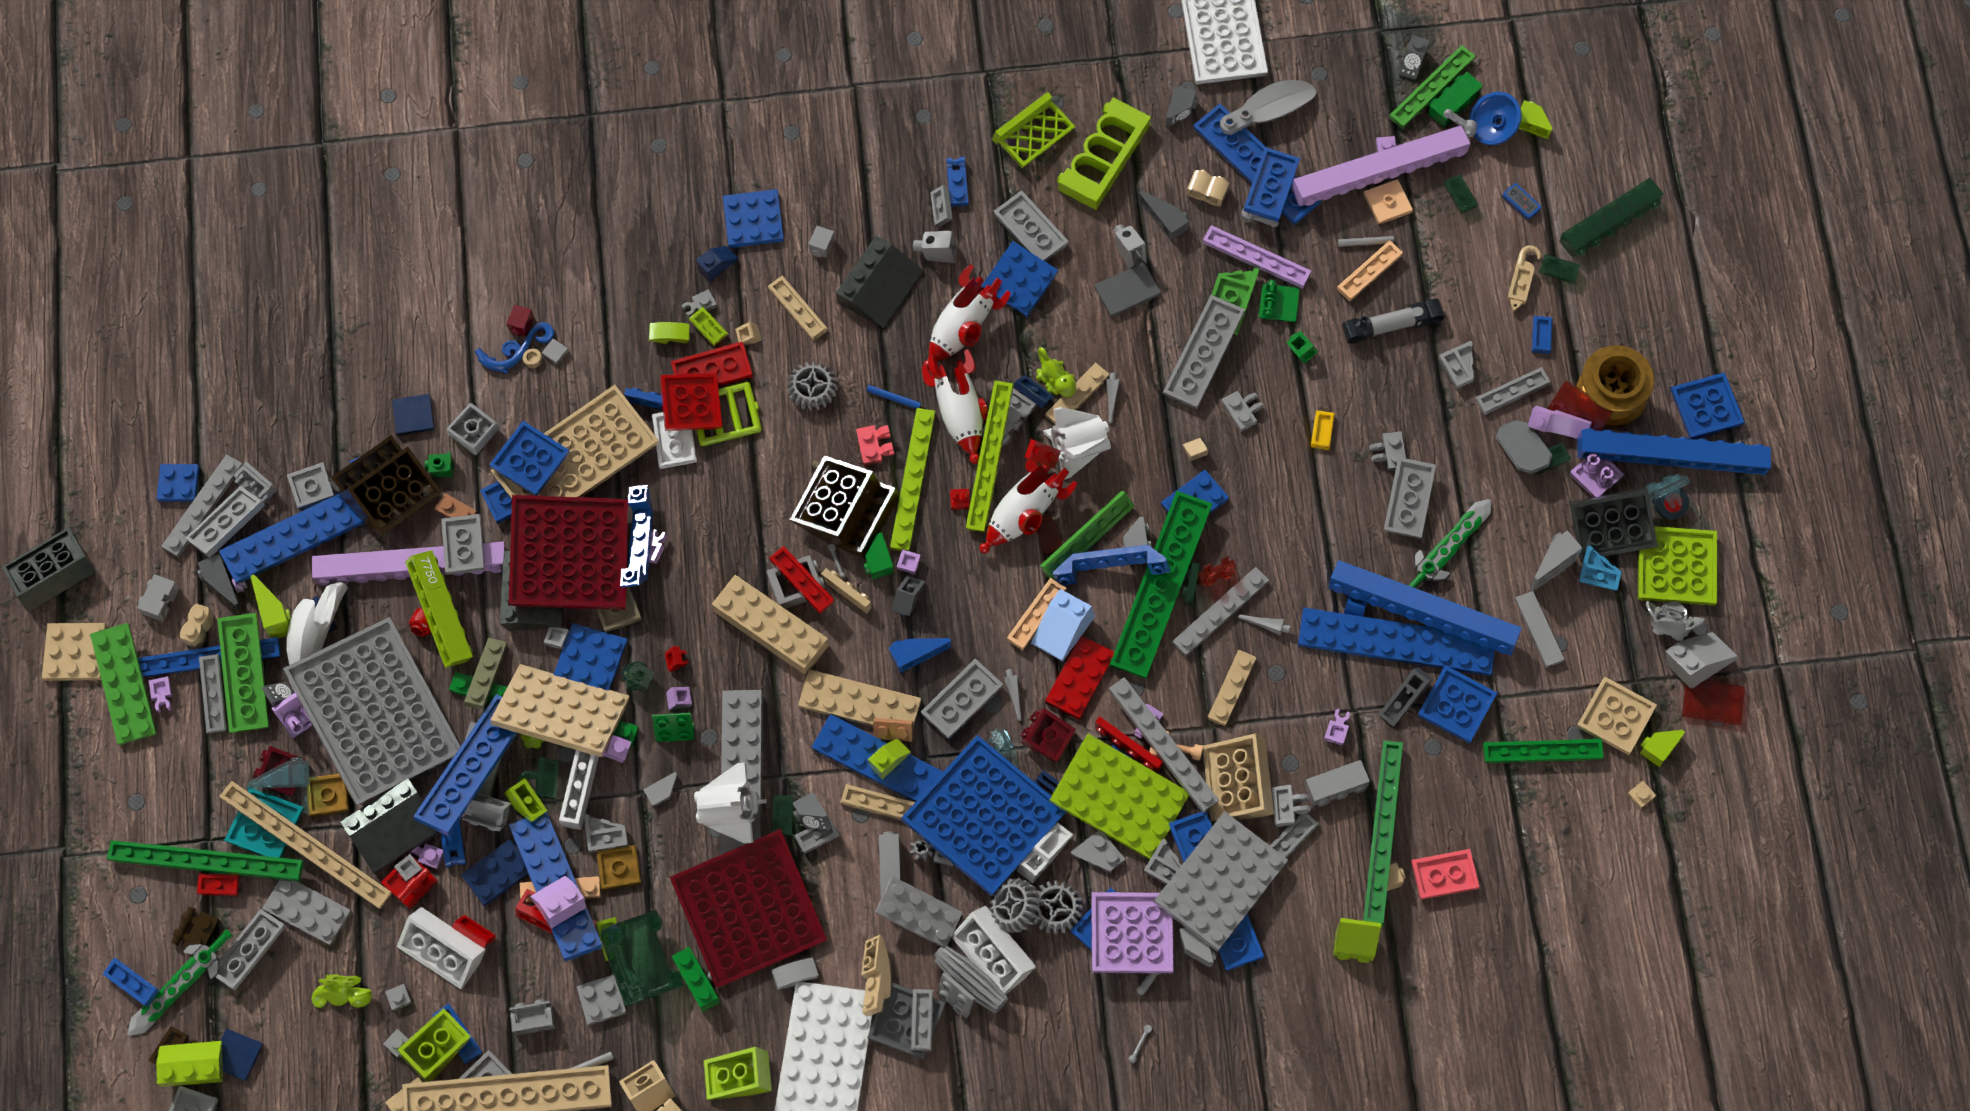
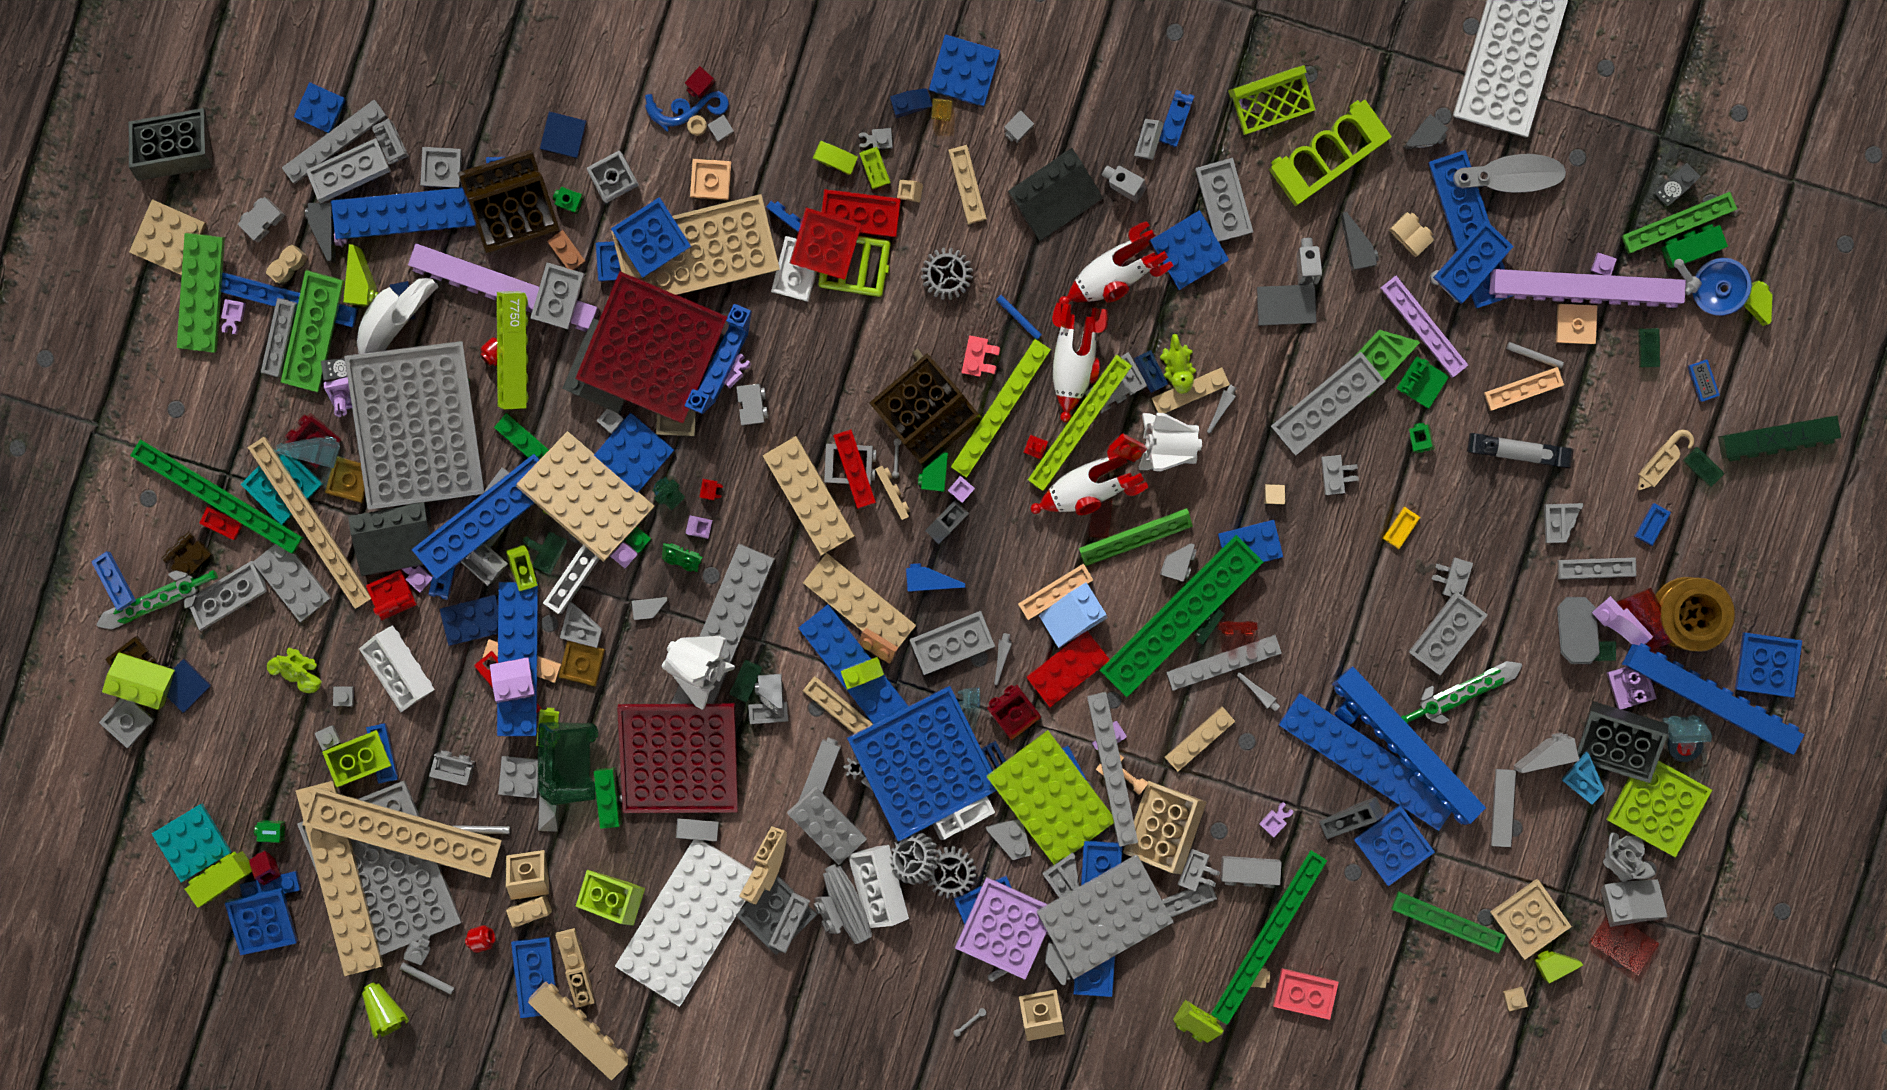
camera: 20 degrees right, 20 degrees up
light grey plate [394,854,422,883] -> none
red tile [452,915,496,948] -> none
olive plate [464,638,507,710] -> none
blue slope [1053,545,1171,586] -> none
red plate [1095,716,1163,773] -> none
none -> light grey slope [538,792,559,832]
none -> light nougat plate [690,159,732,201]
none -> light grey brick [737,384,768,425]
none -> clear yellow plate [931,98,952,121]
none -> tan slope [1019,990,1065,1041]

